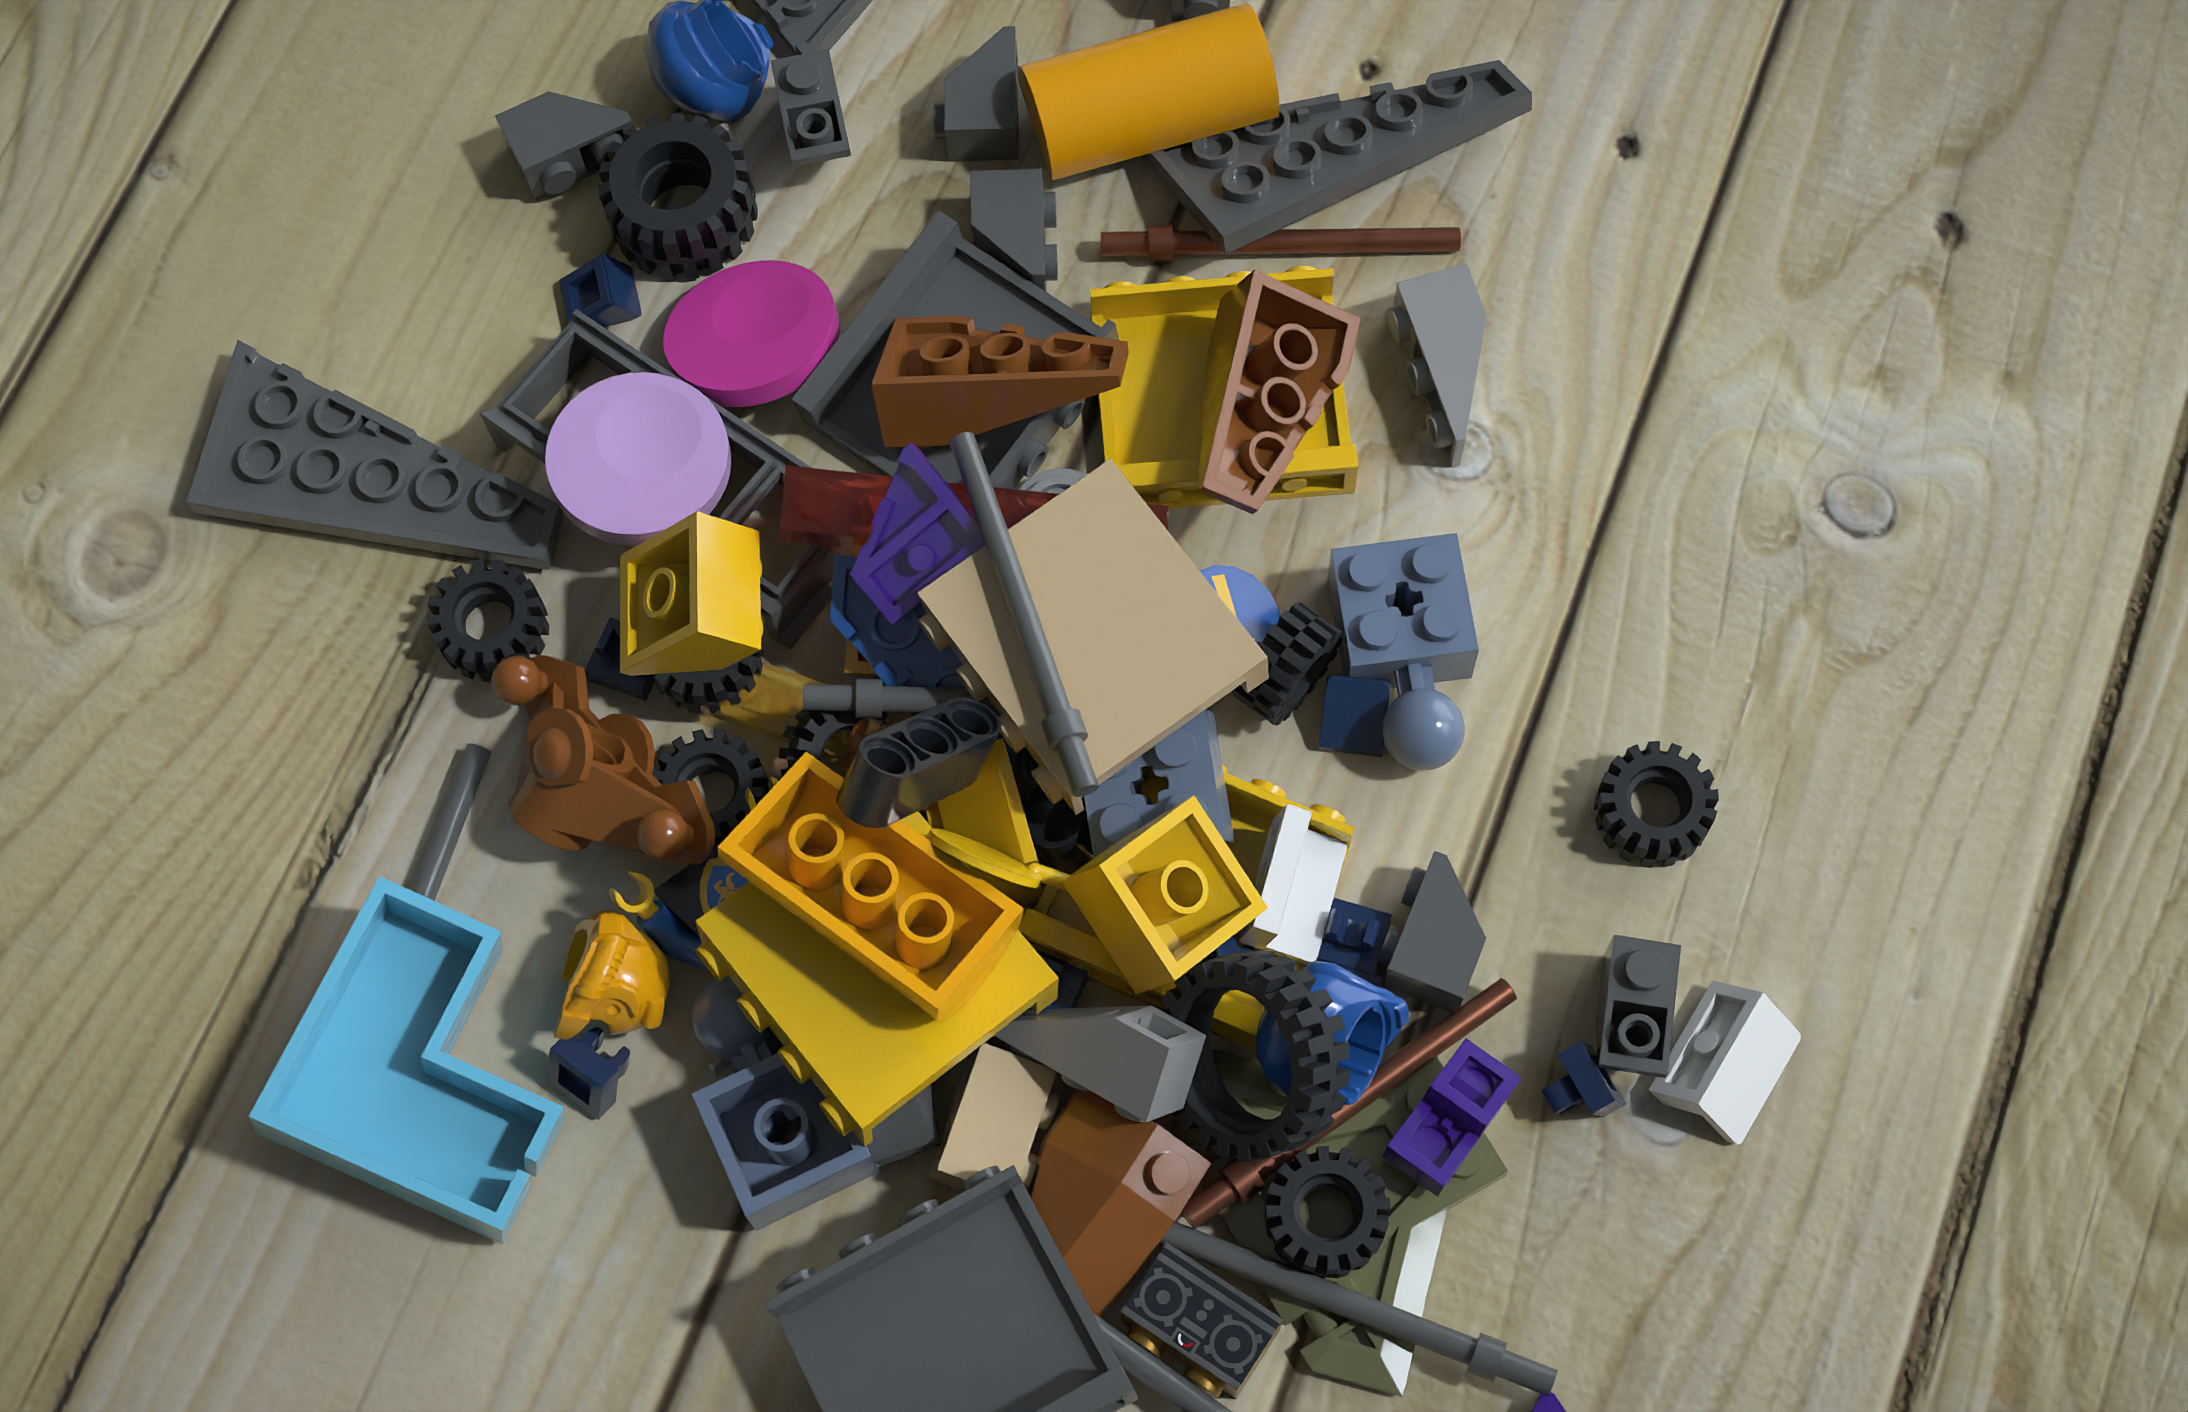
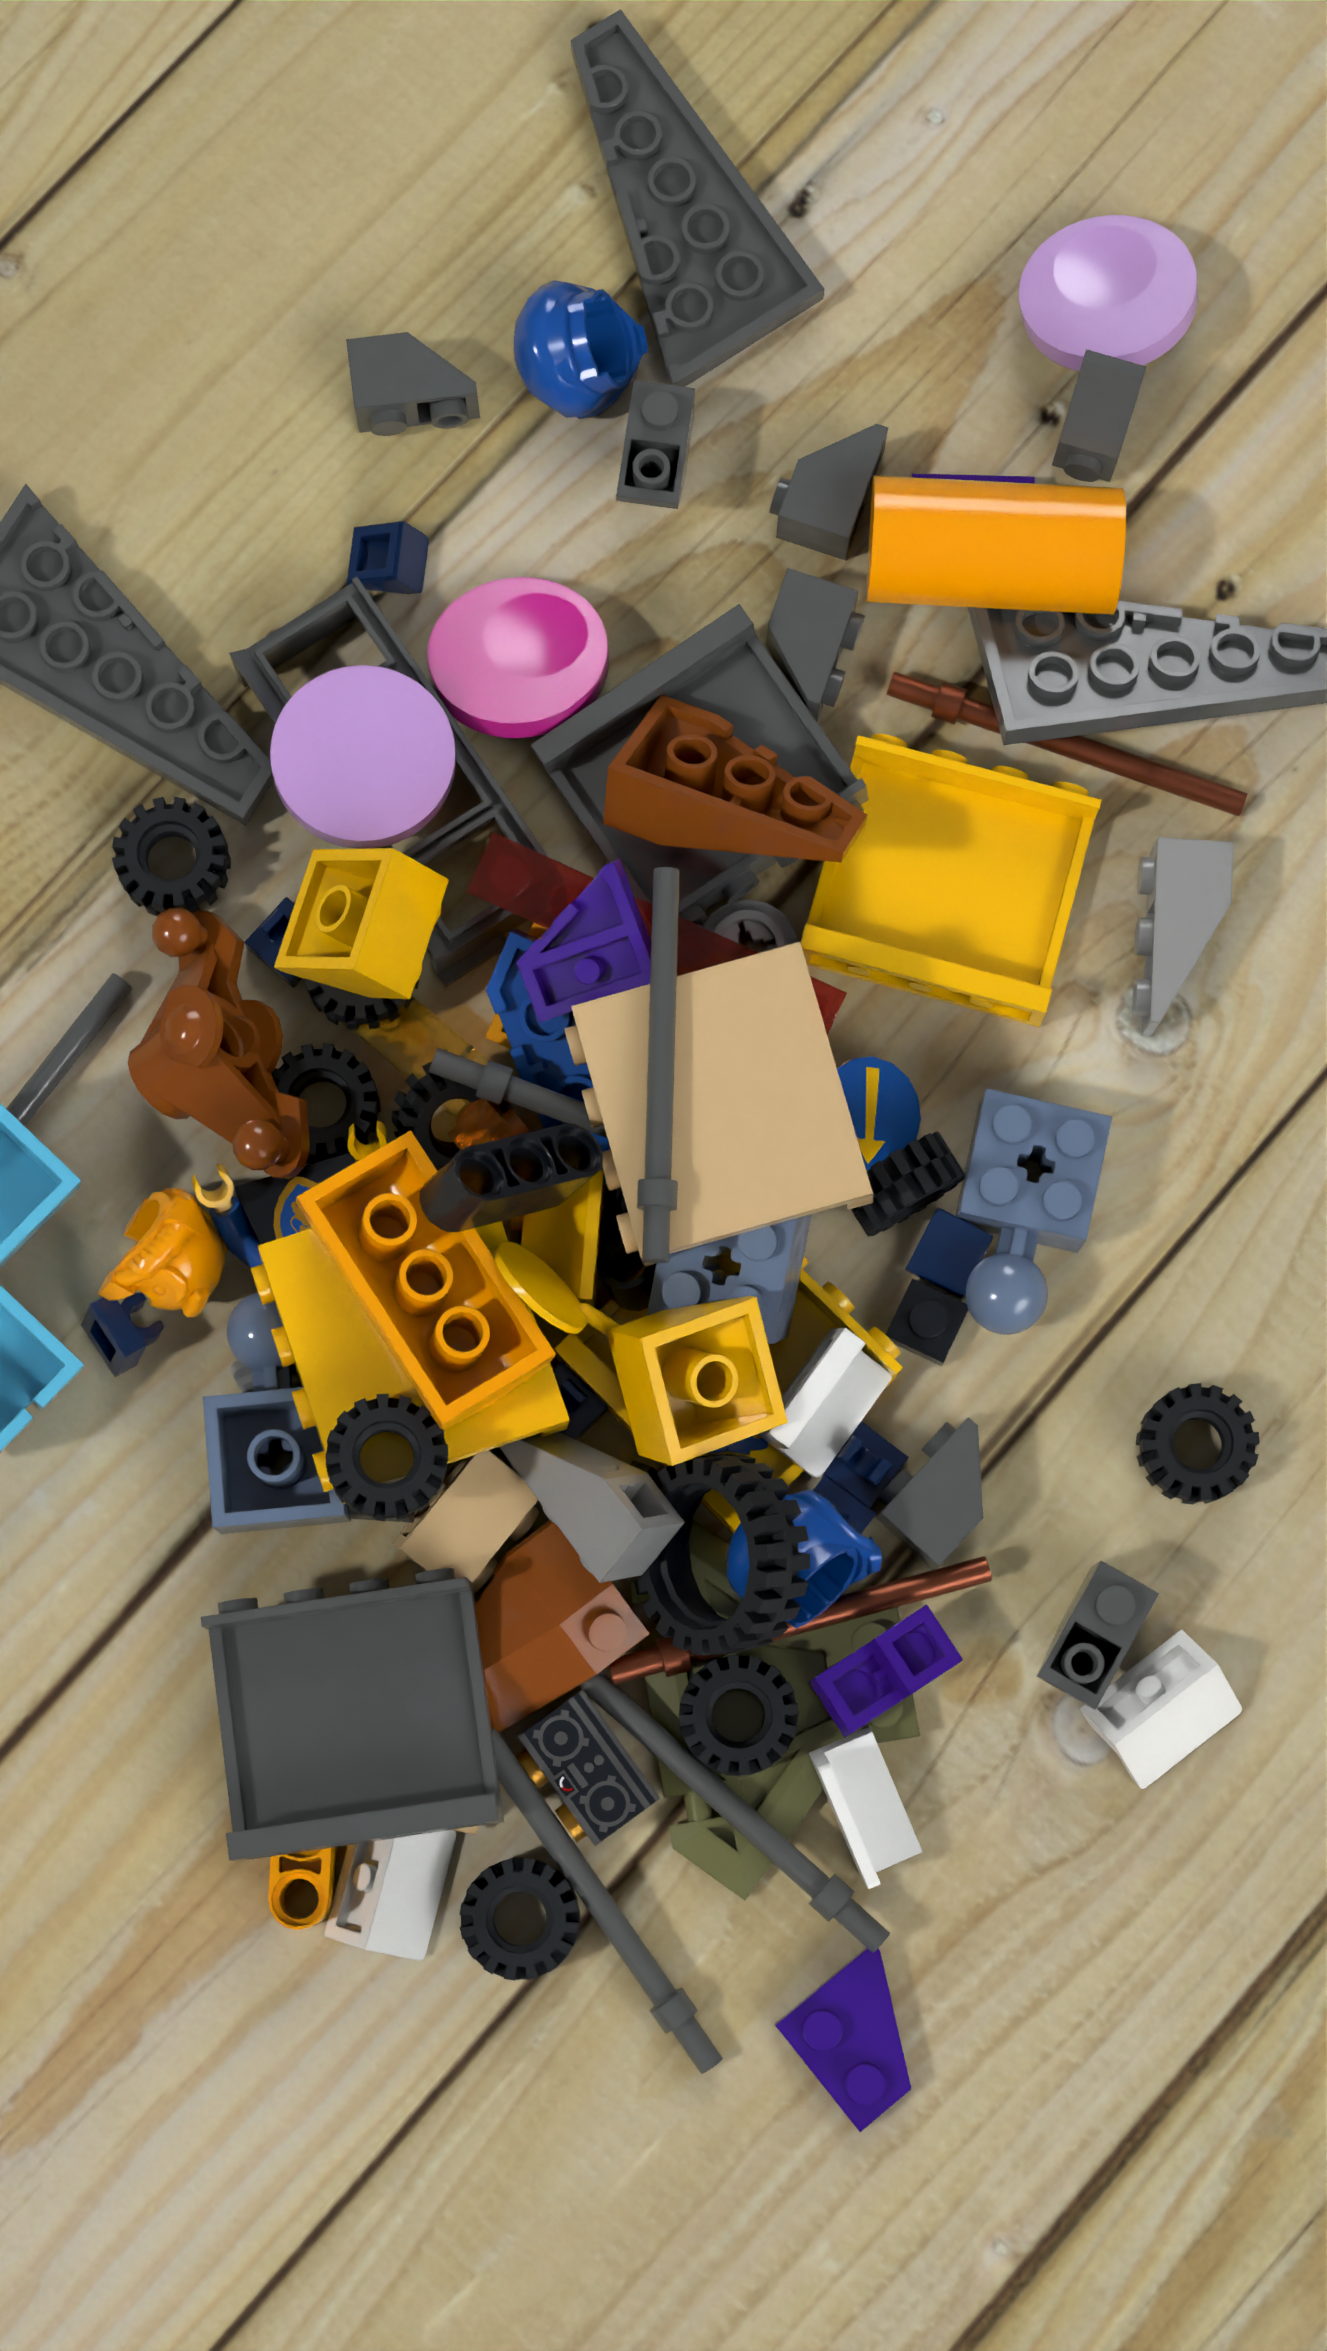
camera: 15 degrees right, 10 degrees up
black tyre [598,113,758,280] -> none
dark orange wedge [1197,270,1361,514] -> none
dark blue tile [1541,1041,1626,1117] -> none
none -> black tyre [325,1394,448,1521]
none -> white panel [809,1727,922,1889]
none -> black plate [886,1278,968,1366]

